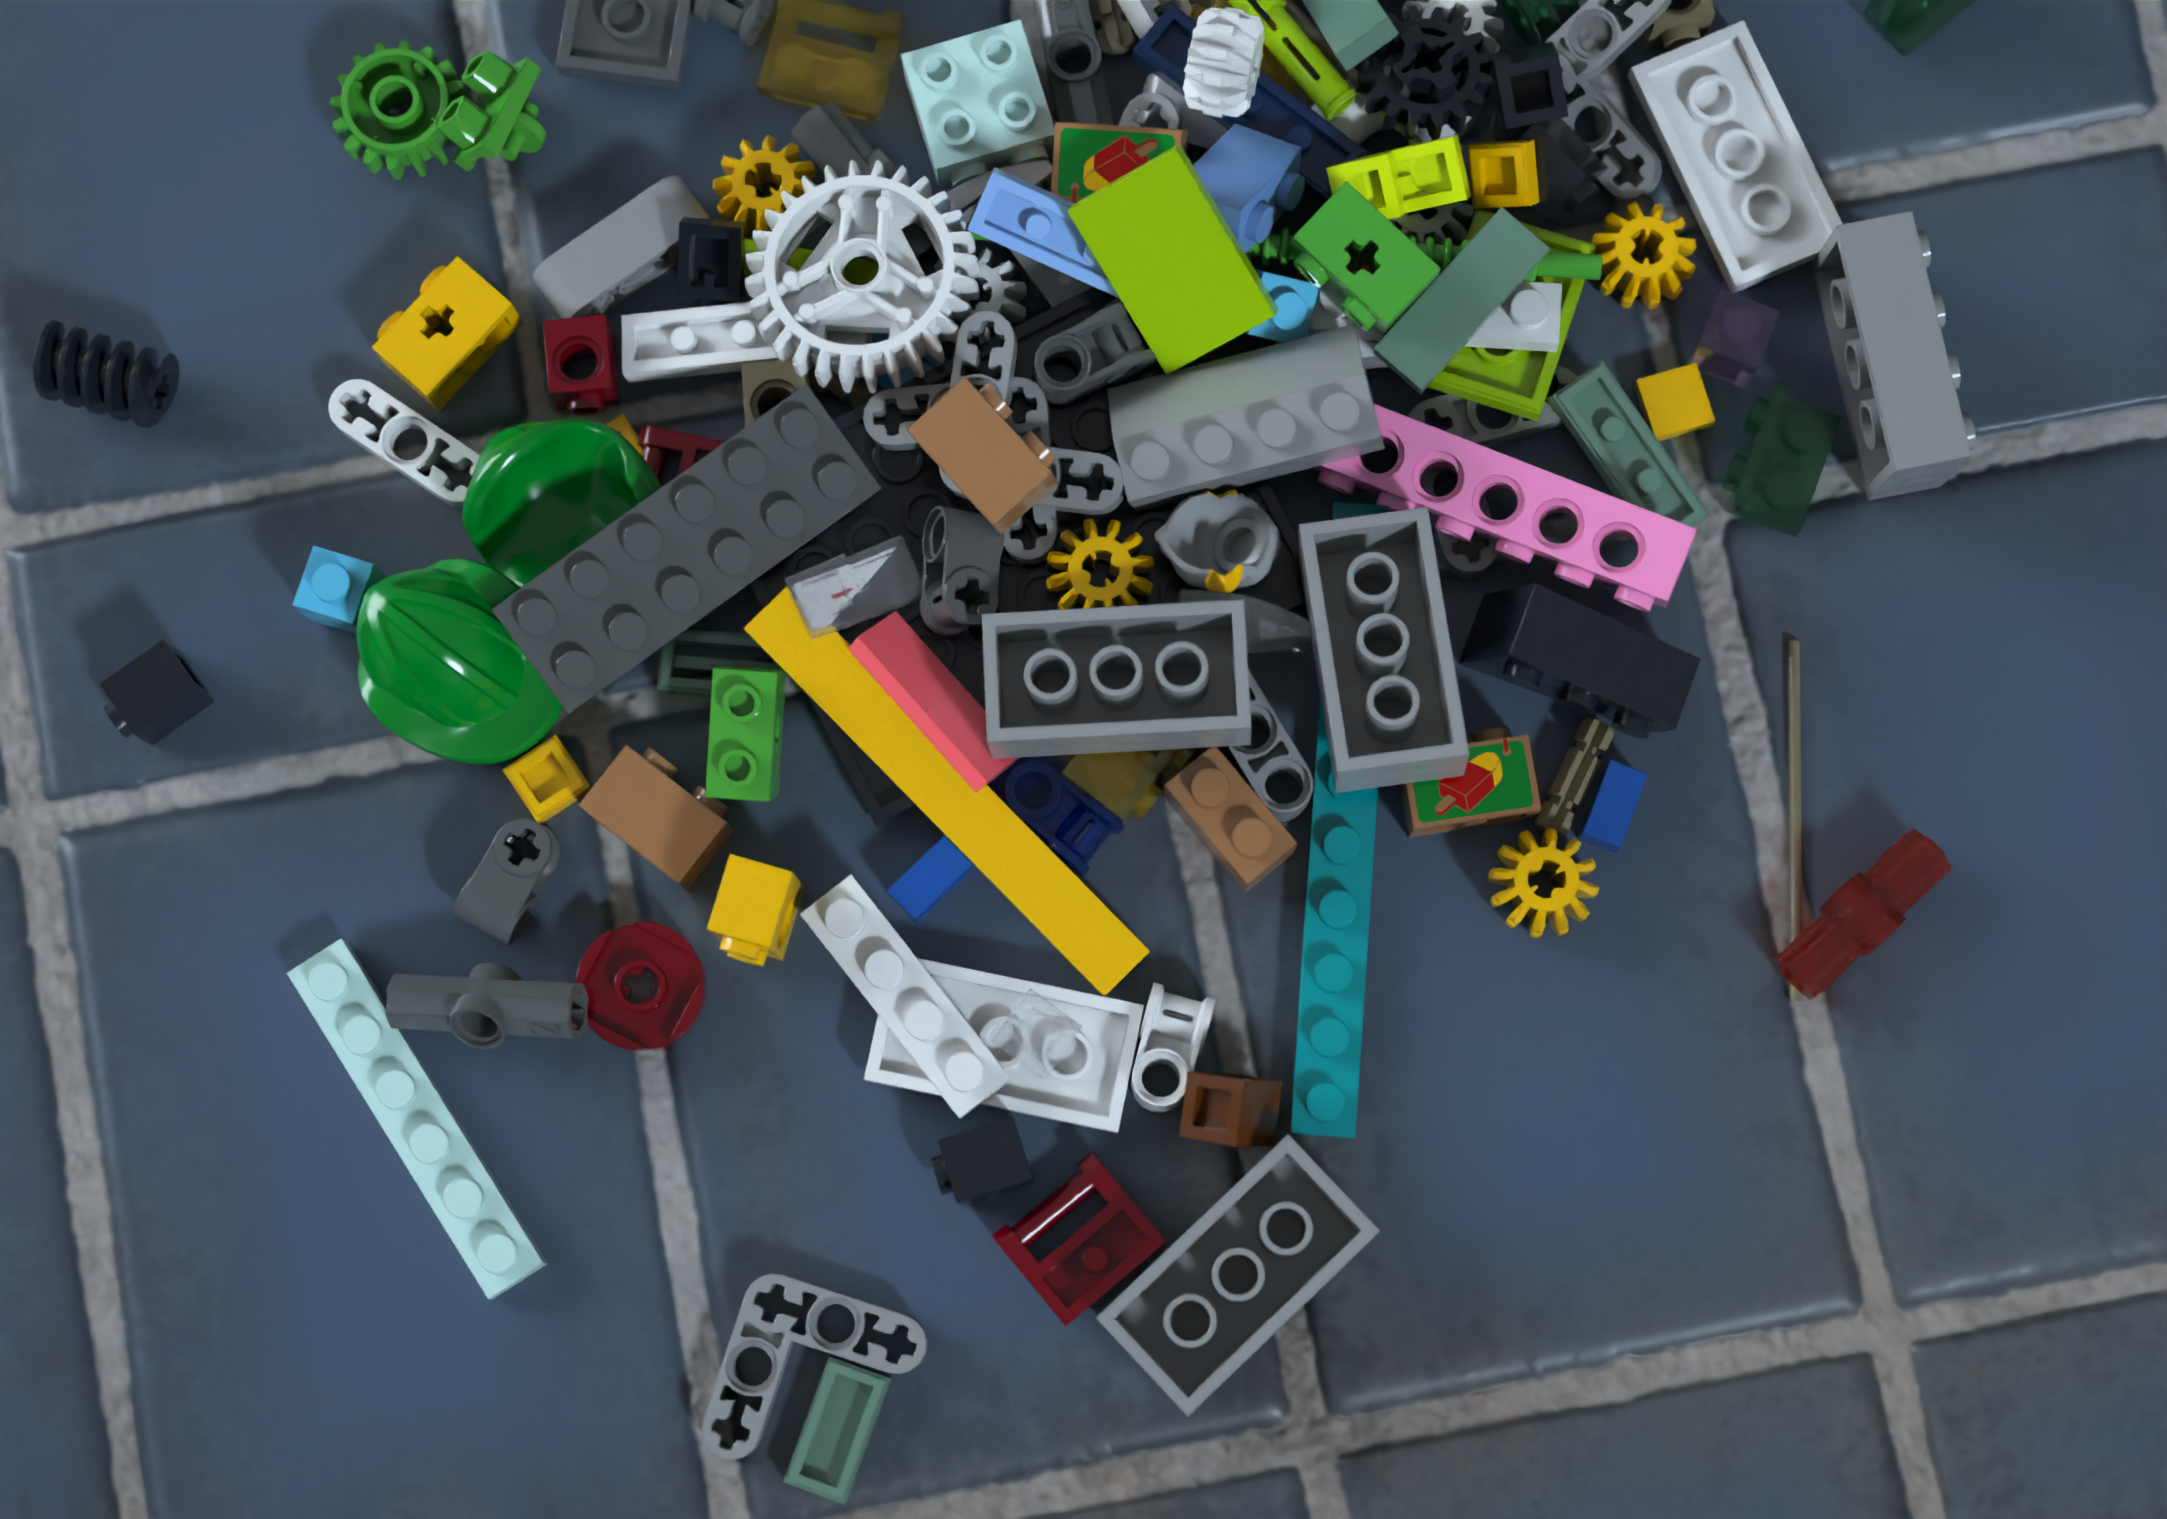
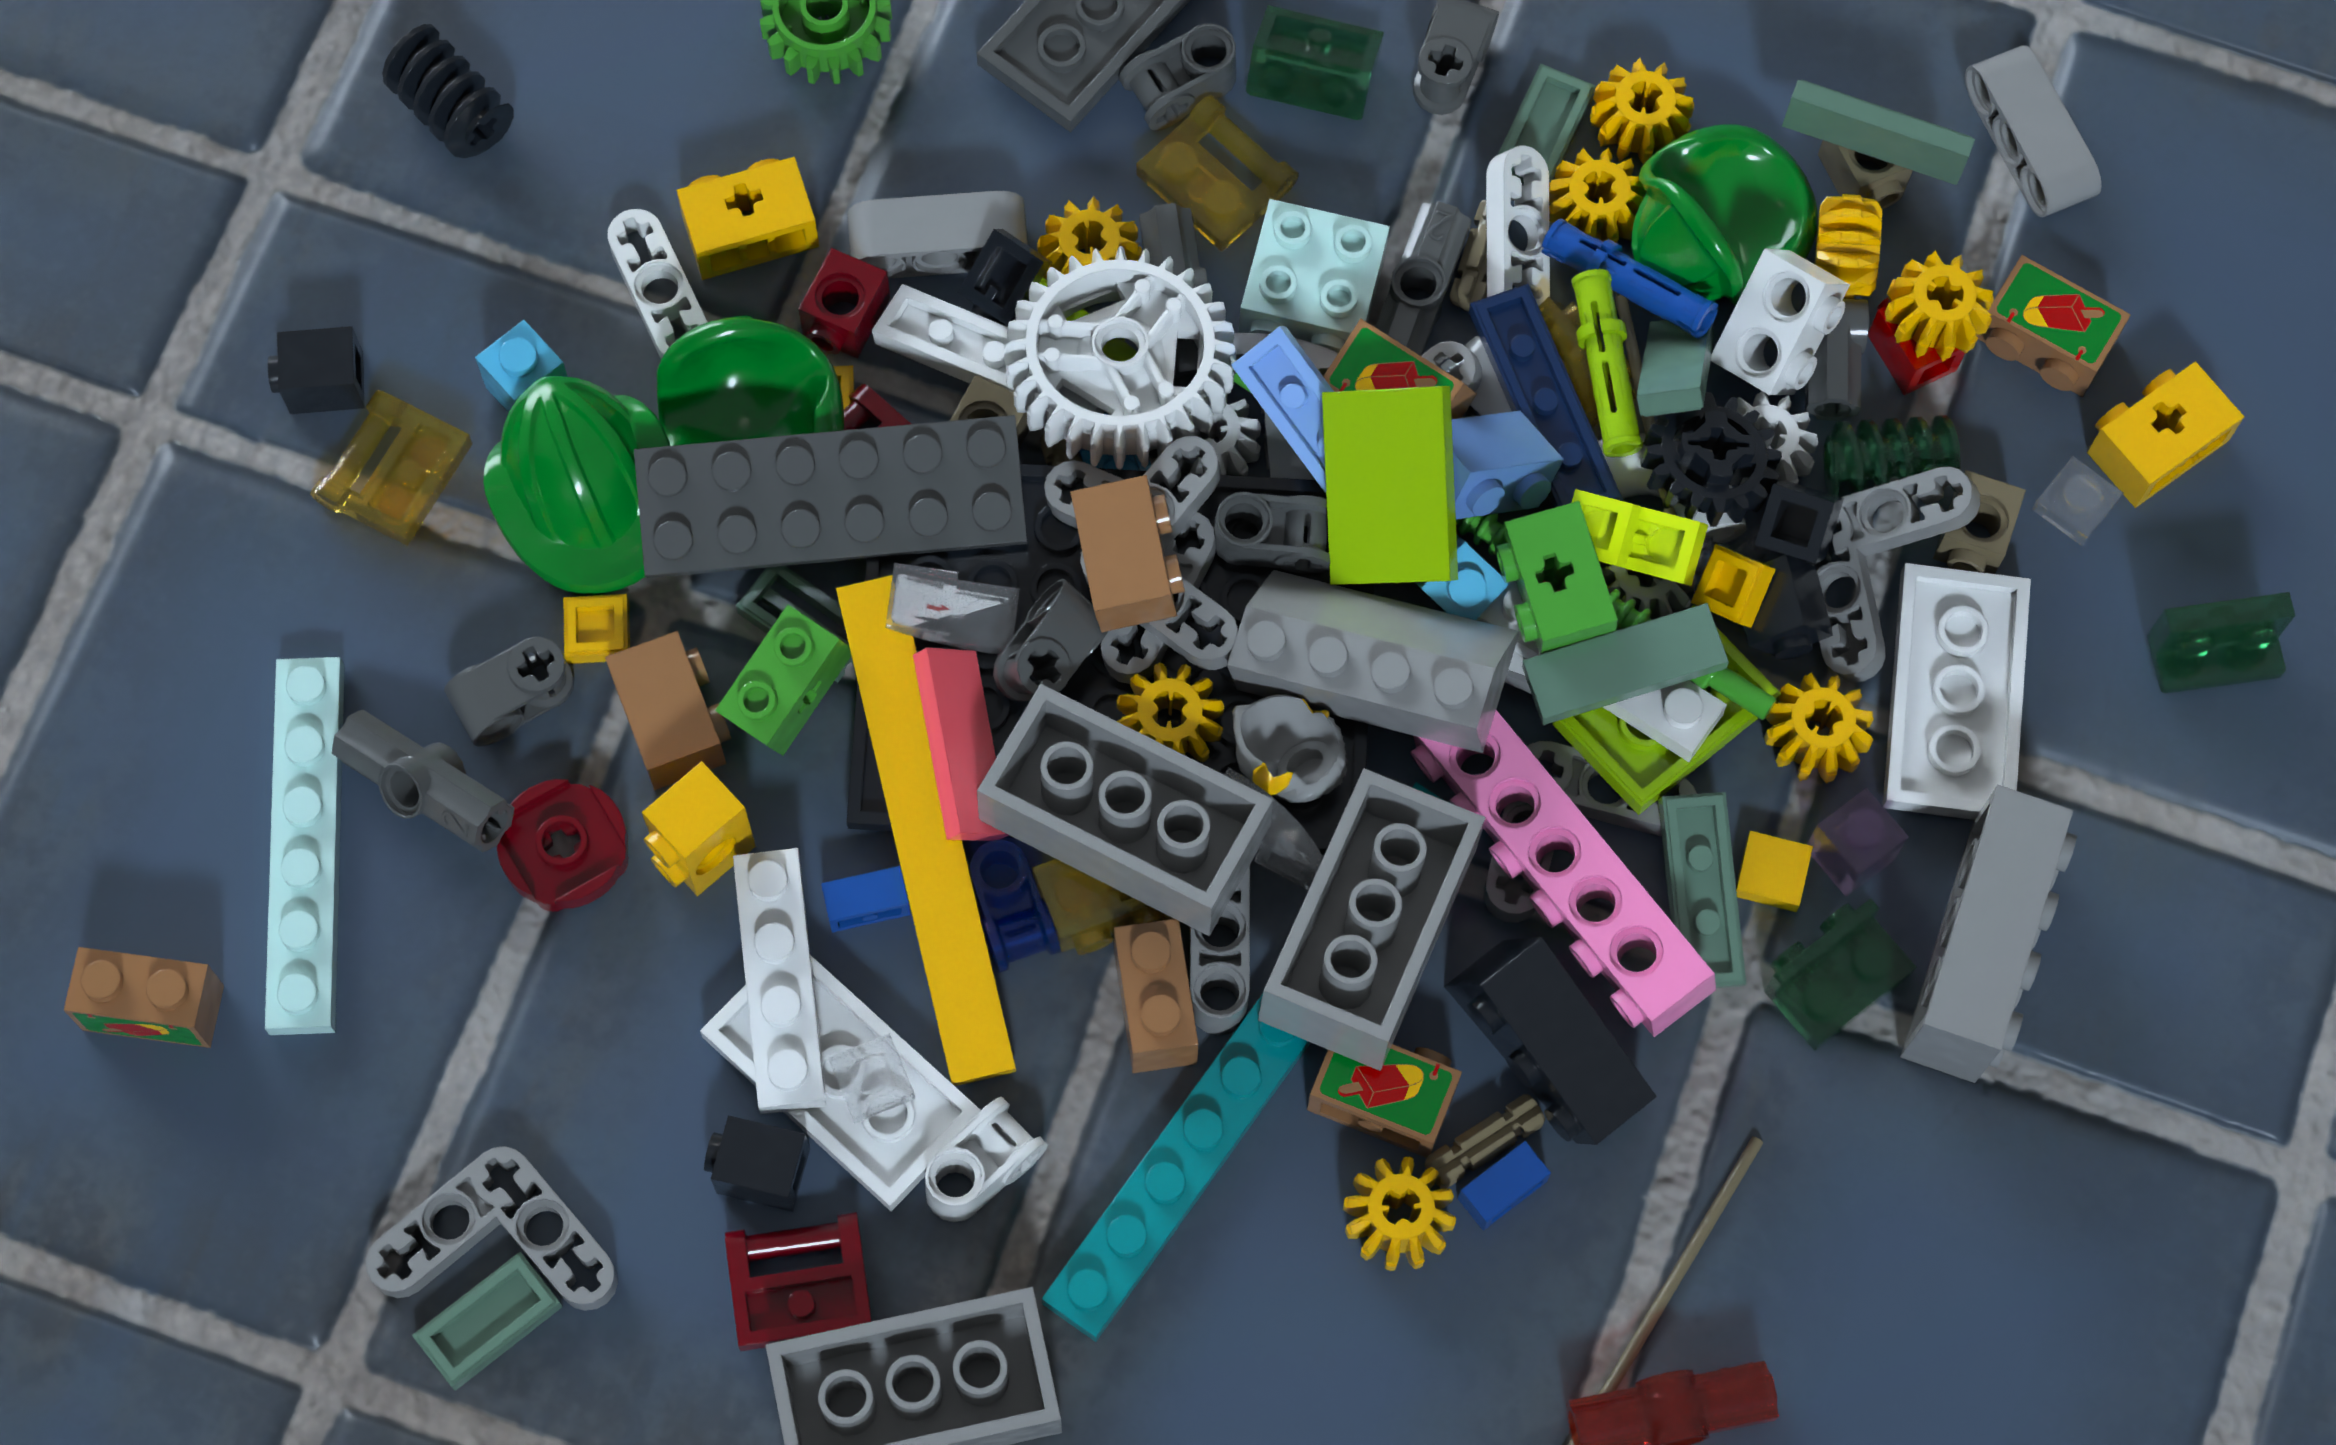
camera: 25 degrees right, 10 degrees down
bright green hips [437,50,546,171] -> none
reddish brown brick [1179,1071,1282,1147] -> none
white gear [1183,7,1265,118] -> none
none -> medium nougat brick [64,947,224,1048]
none -> clear yellow plate [310,390,473,546]

